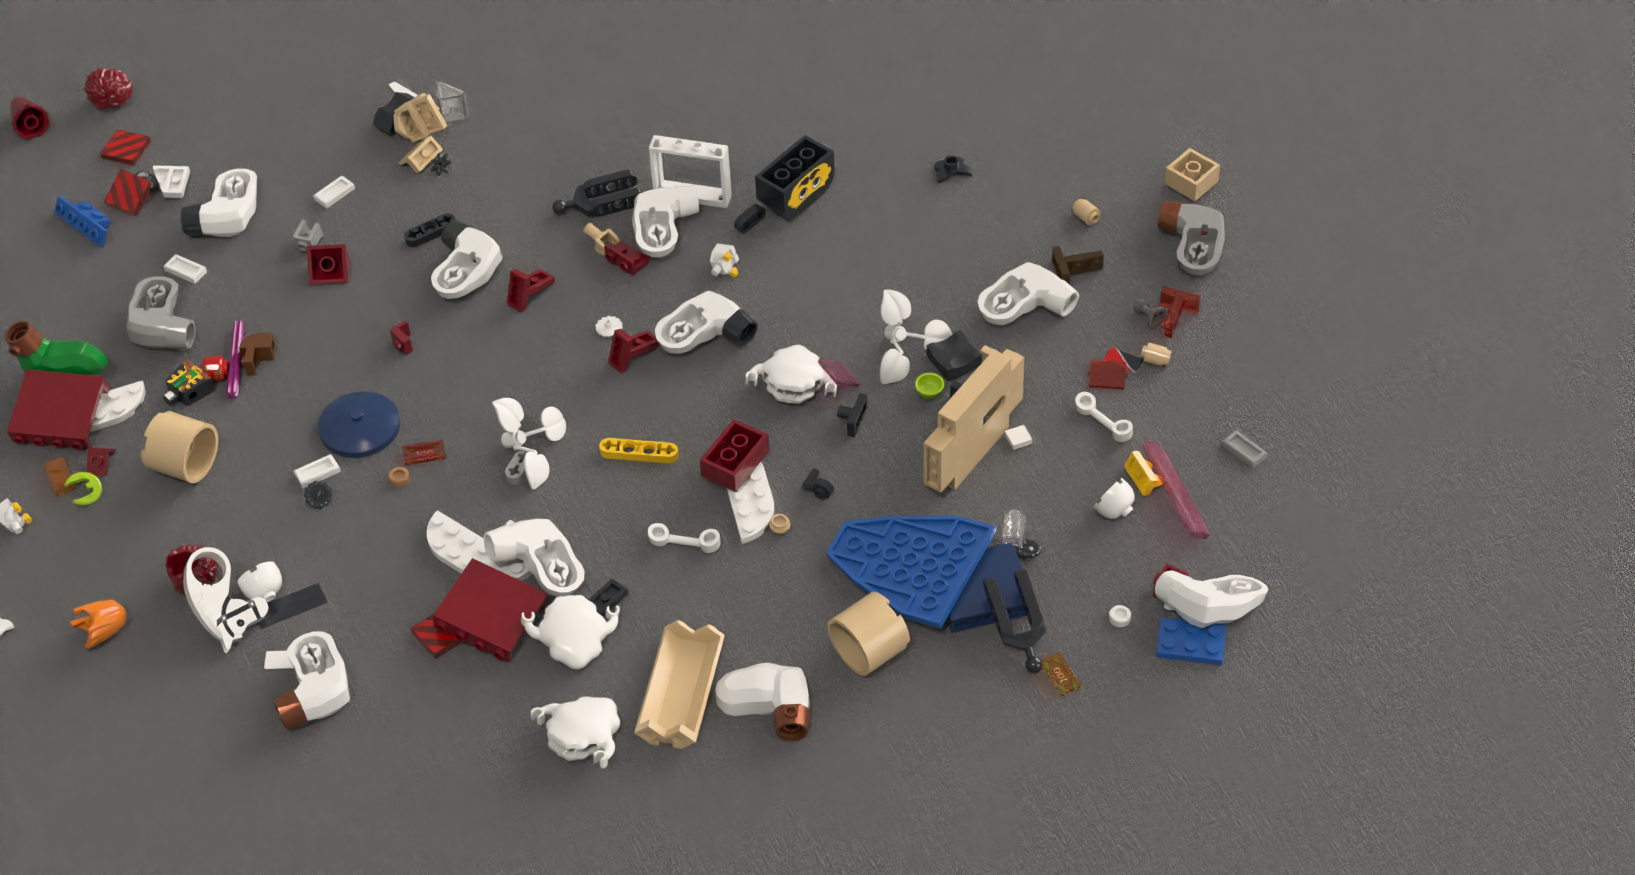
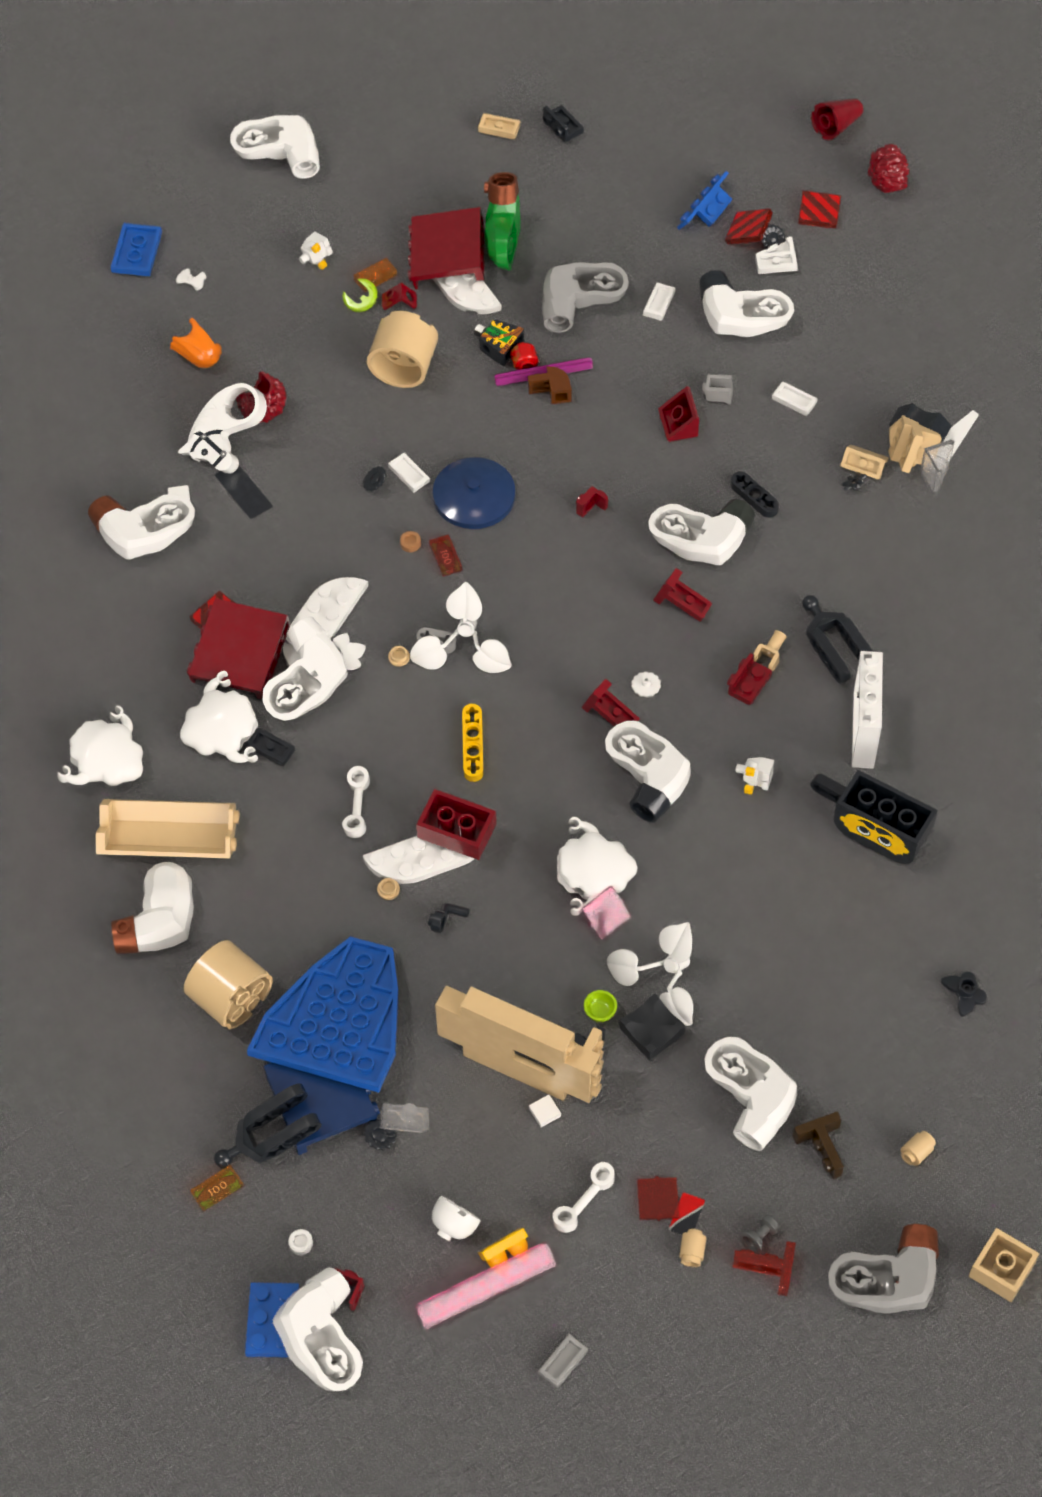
camera: 80 degrees right, 10 degrees up
white cylinder [237,562,282,602] -> none
white piece [632,185,699,257] -> none
black tile [837,393,868,437] -> none
none -> tan plate [388,646,410,667]

